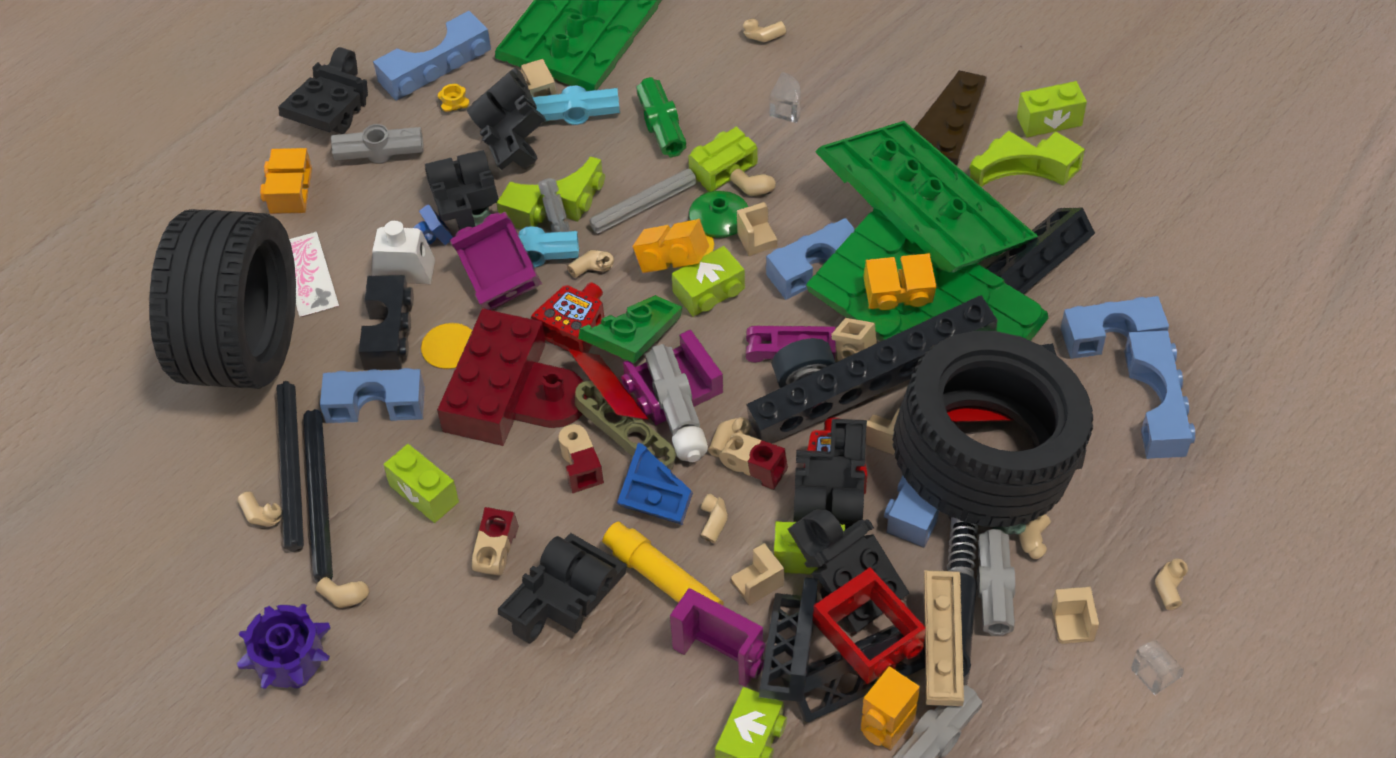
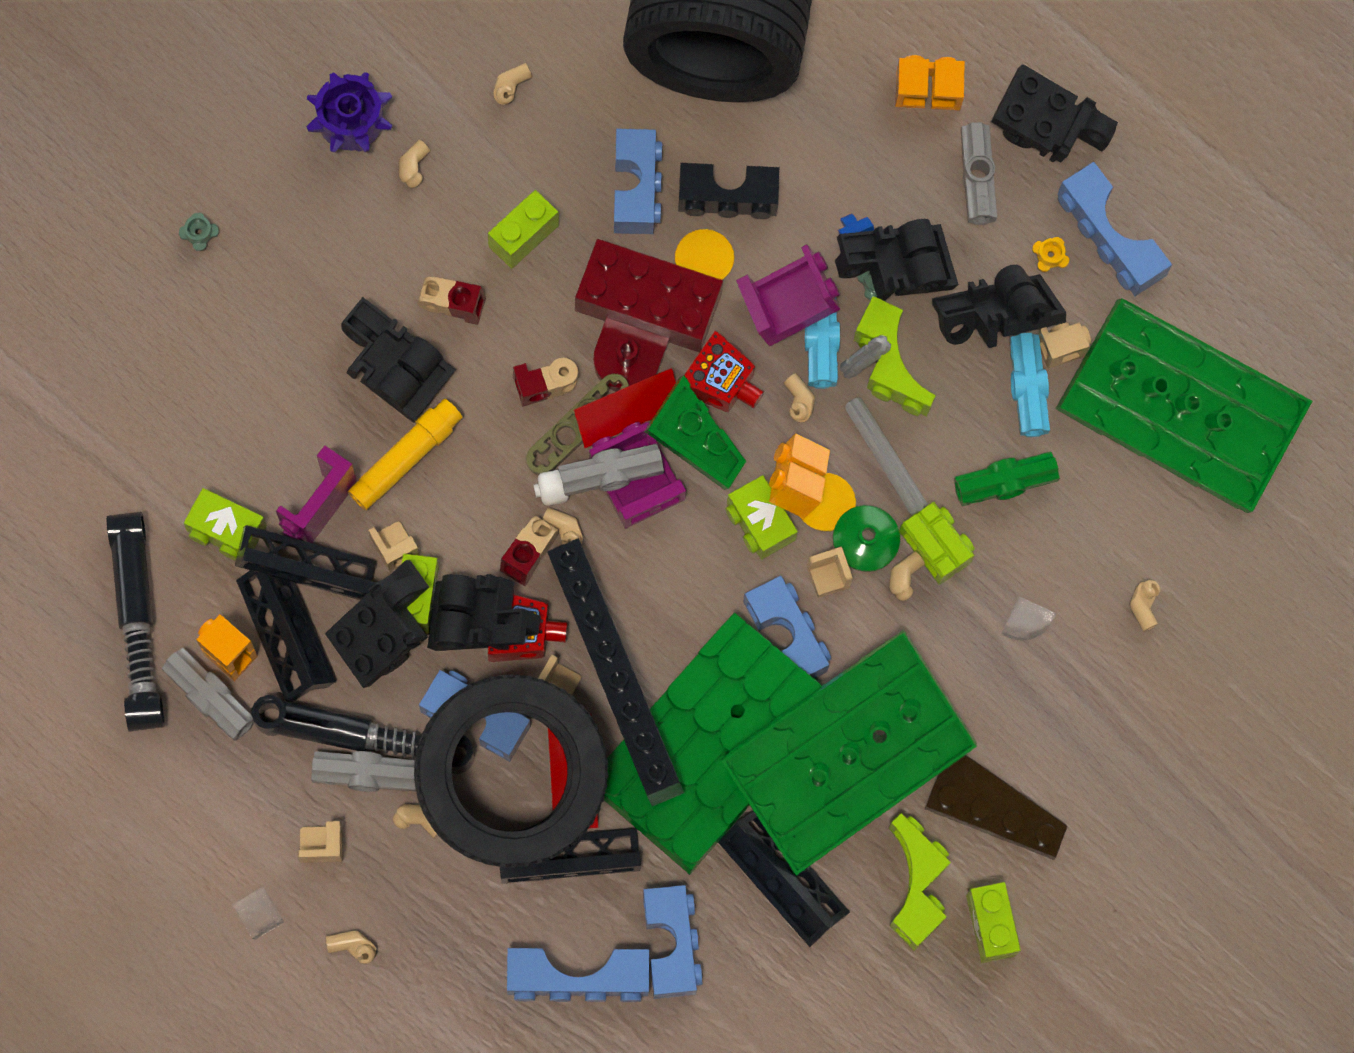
camera: 85 degrees right, 20 degrees up
black axle [276,381,304,552] -> none
white sticker [289,232,339,317] -> none
black axle [303,409,333,582] -> none
white torso [372,220,435,284] -> none
blue wing [617,443,693,525] -> none
tan arm [700,494,728,543] -> none
magenta plate [745,326,836,363] -> none
black wheel [771,338,835,388] -> none
red window [813,567,926,684] -> none
tan brick [831,318,877,361] -> none
light orange piece [863,253,936,310] -> none
tan tile [923,570,964,706] -> none

